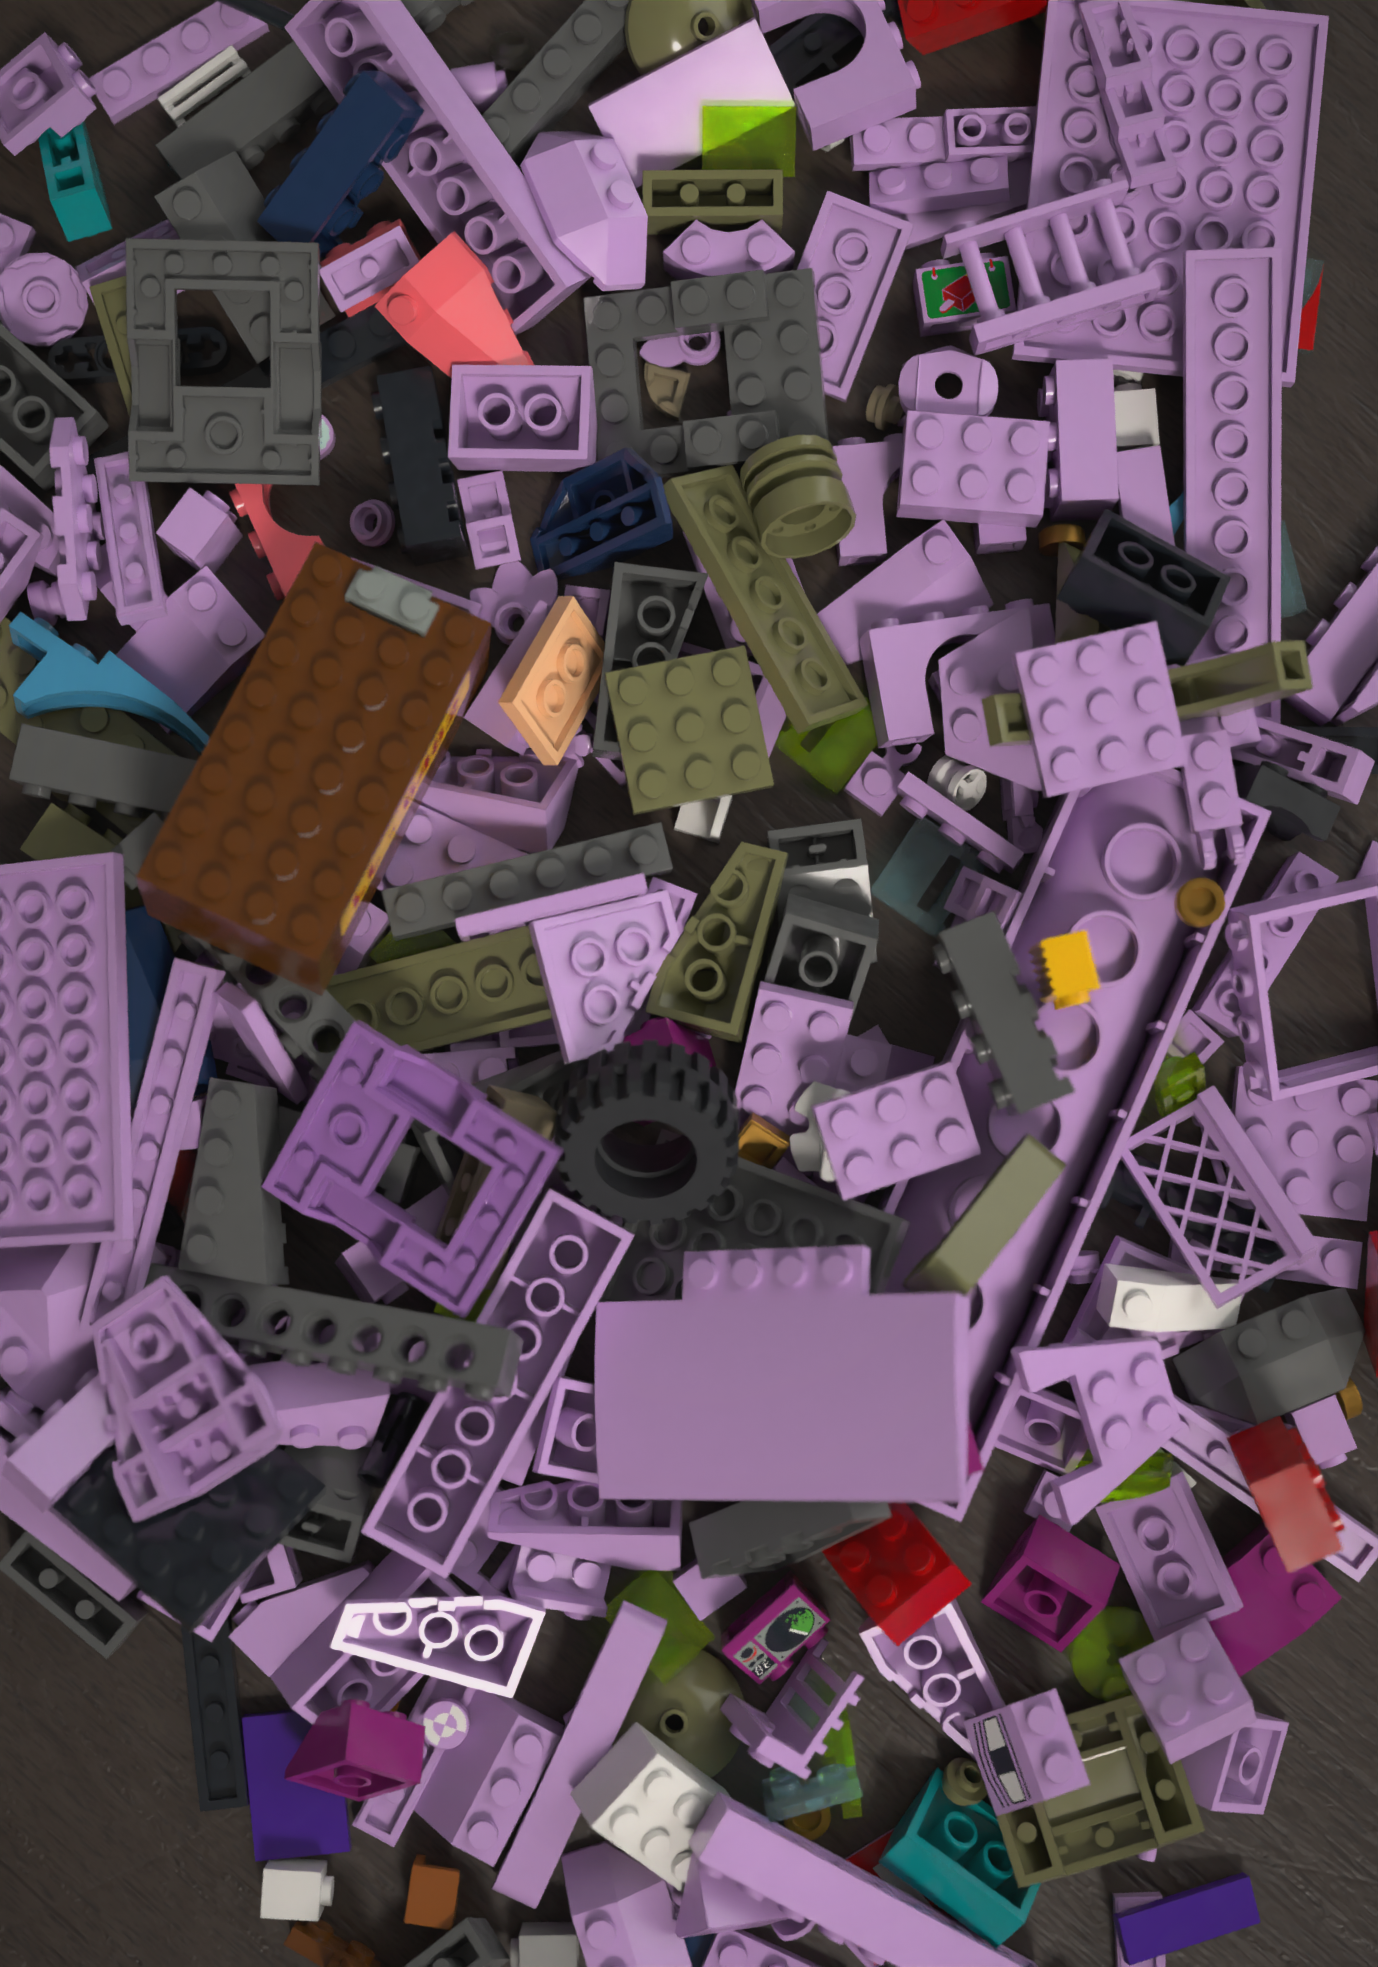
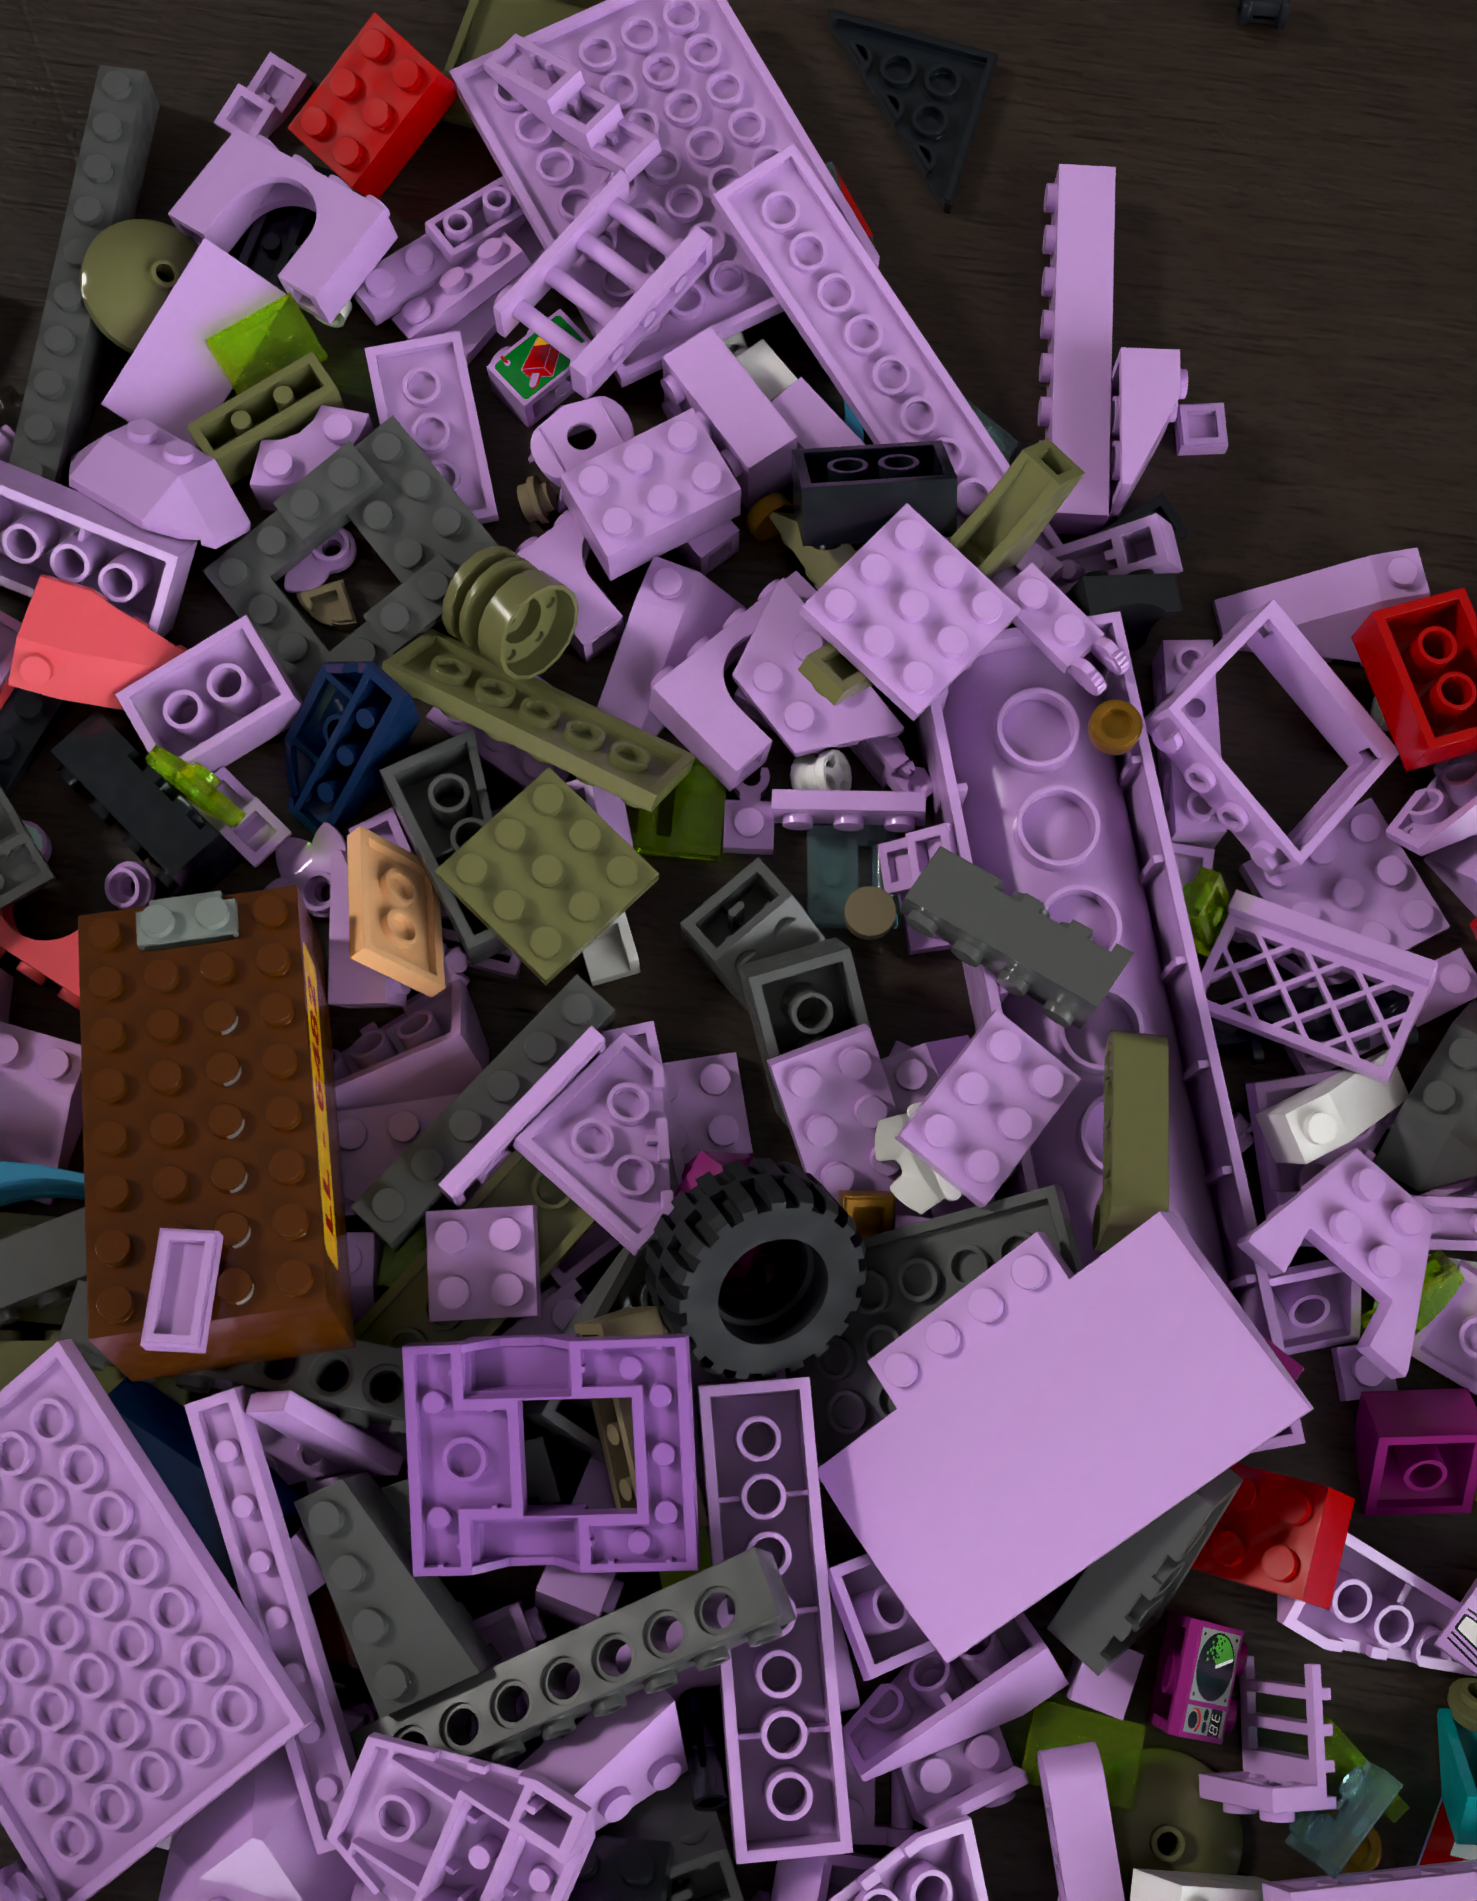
camera: 40 degrees left, 10 degrees down
olive wedge [645,842,788,1044] -> none
yellow brick [1028,930,1101,1010] -> none
none -> lavender tile [140,1228,224,1353]
none -> clear neon green plate [145,745,246,828]
none -> lavender plate [426,1205,542,1322]
none -> lavender bracket [471,1599,547,1669]
none -> dark tan tile [844,886,896,940]

